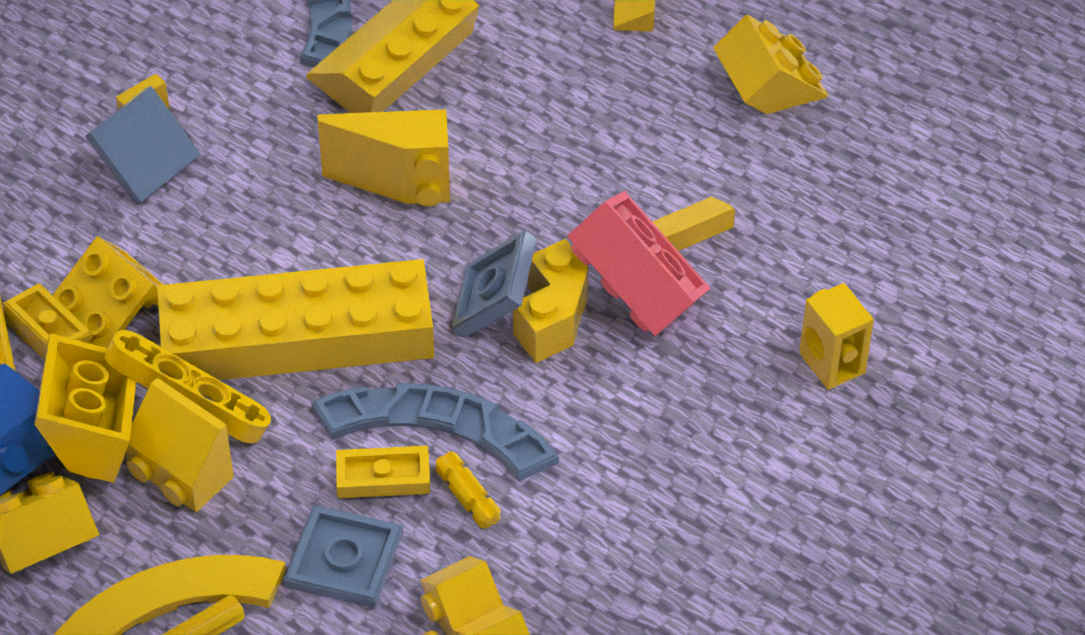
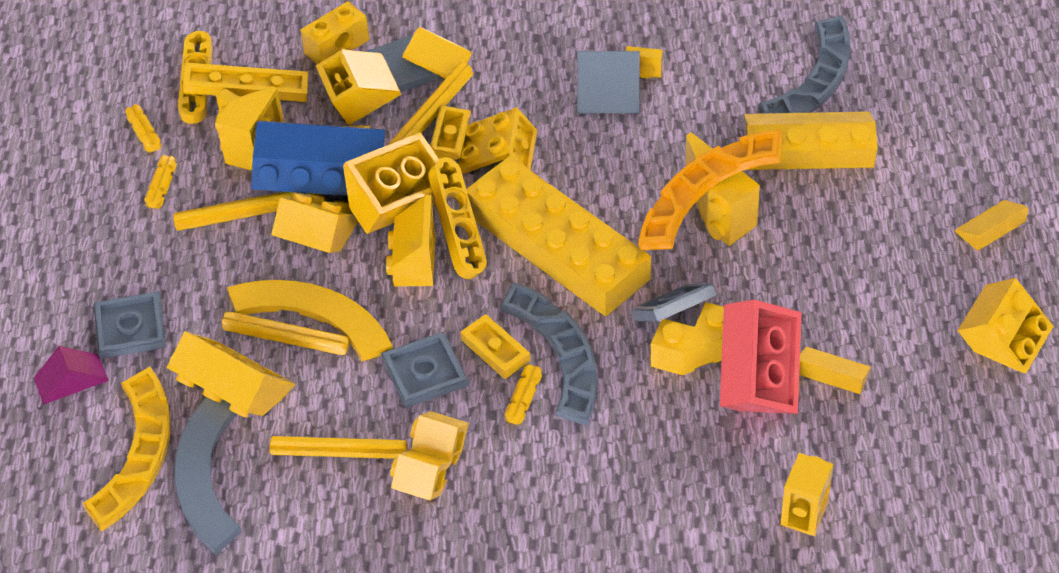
camera: 55 degrees right, 0 degrees up
none -> light orange tile [638,130,783,250]

